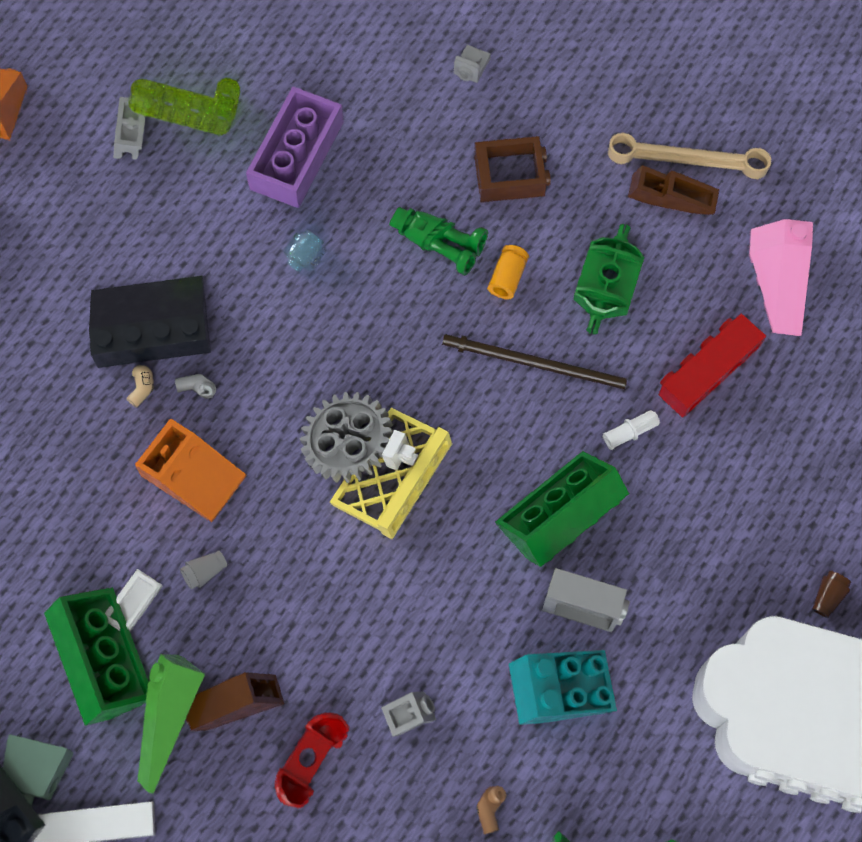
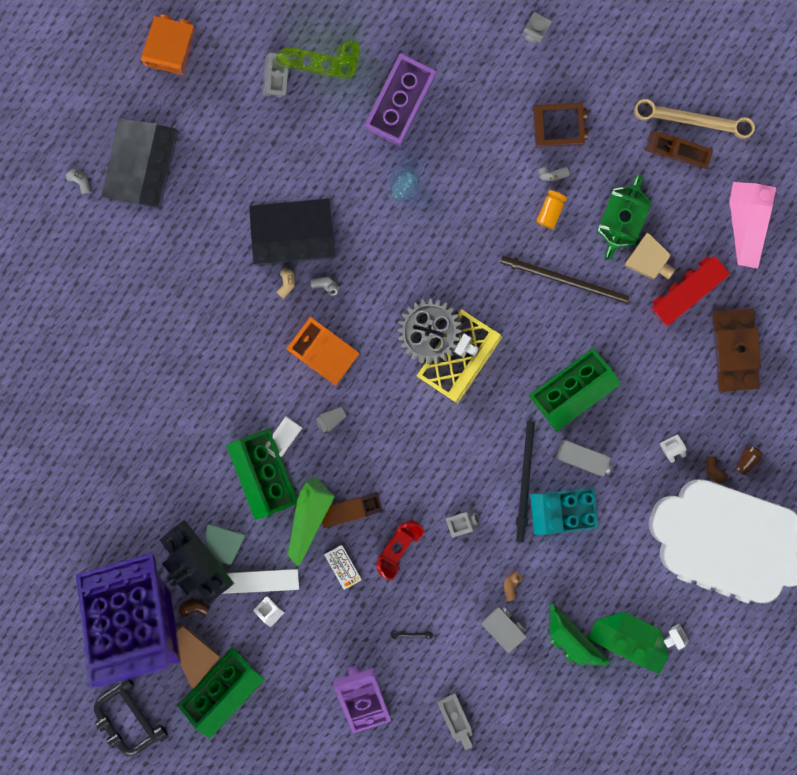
camera: 10 degrees right, 20 degrees up
green piece [389,207,488,276] -> none
white axle [603,410,660,450] -> none
none -> white tile [324,545,362,590]
none -> black bar [516,421,535,542]
none -> light grey arm [538,166,569,181]
none -> tan torso [624,233,675,279]
none -> white tile [660,435,686,463]
none -> reddish brown arm [706,456,728,484]
none -> reddish brown brick [712,308,761,392]

